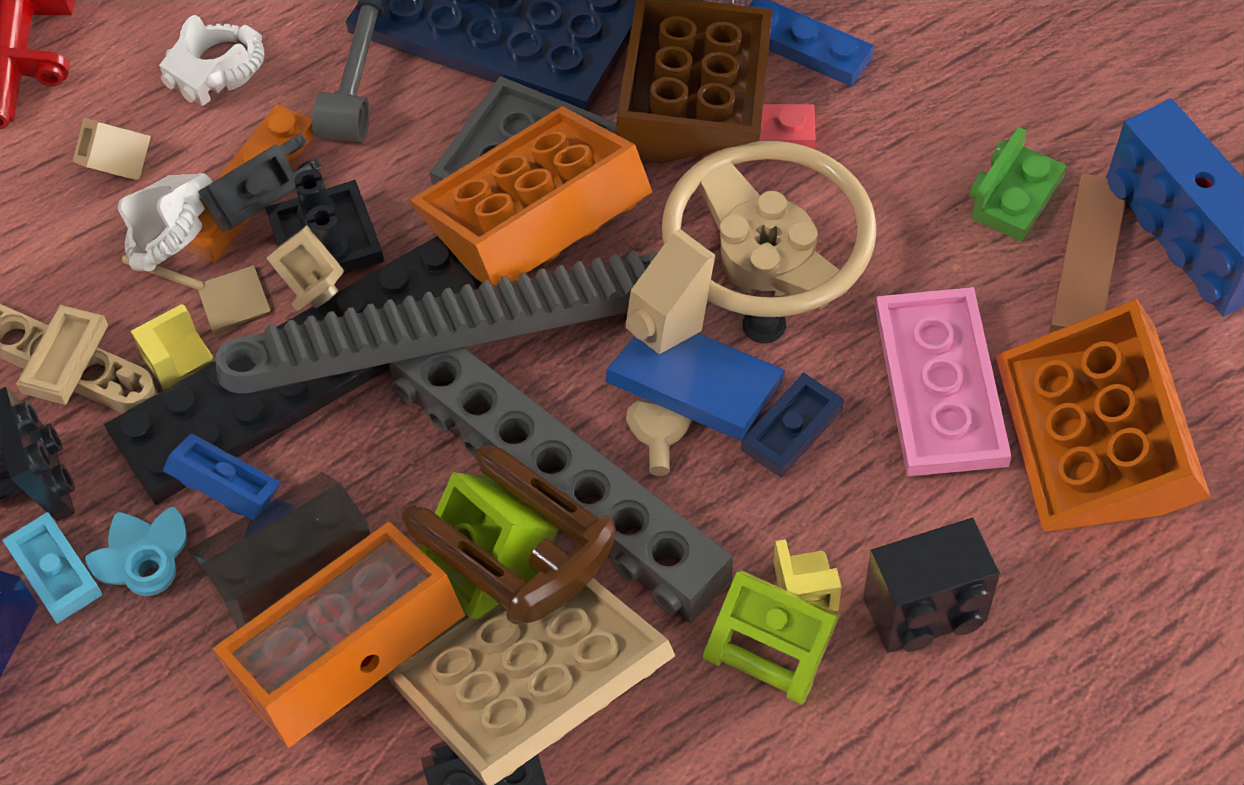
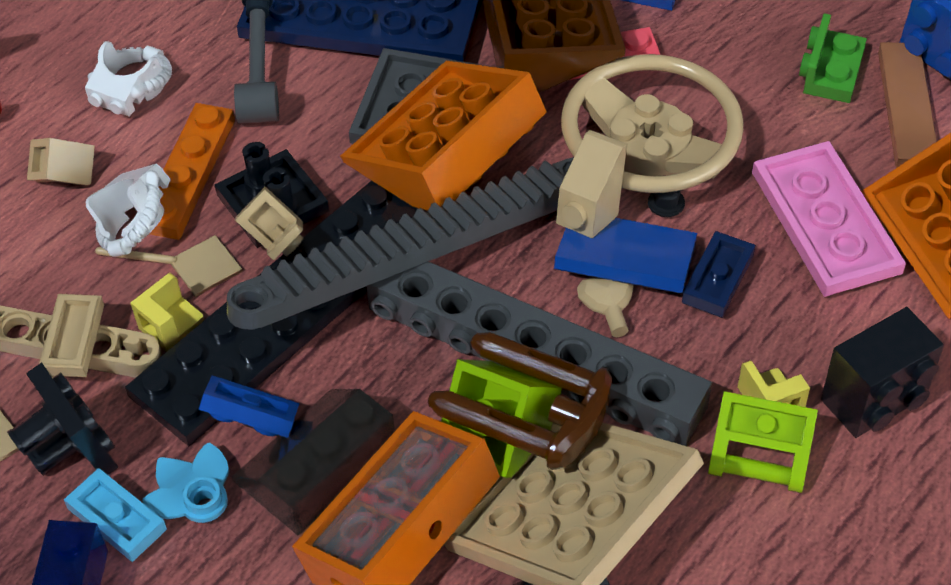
camera: 15 degrees left, 5 degrees down
black hinge [198,133,322,232] -> none

